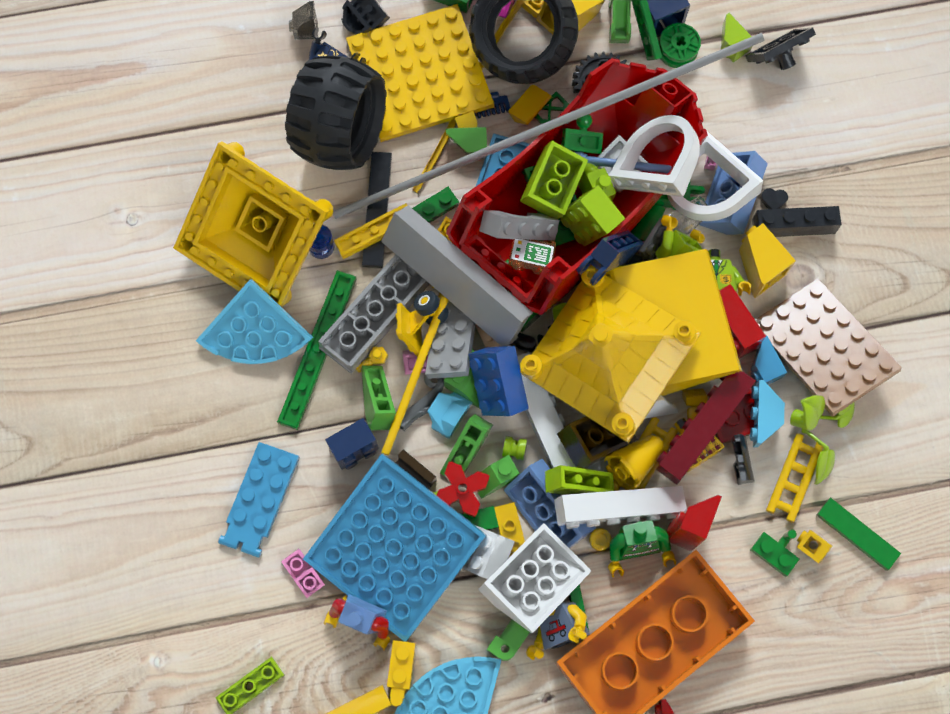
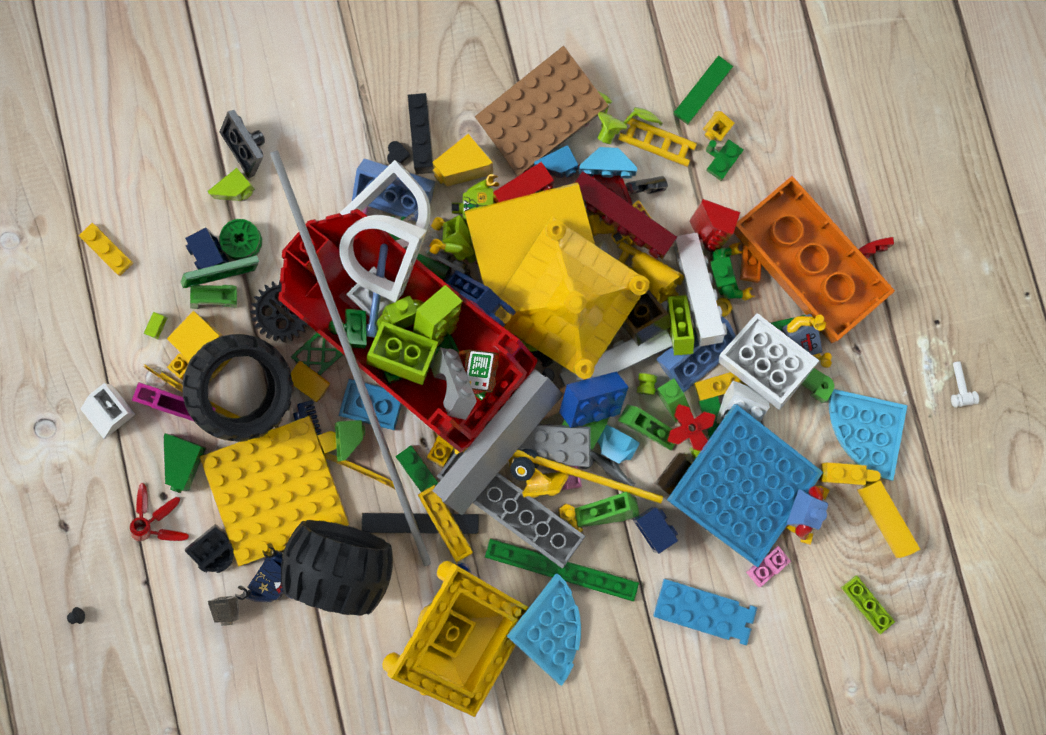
camera: 95 degrees left, 10 degrees up
none -> orange plate [740,244,761,283]

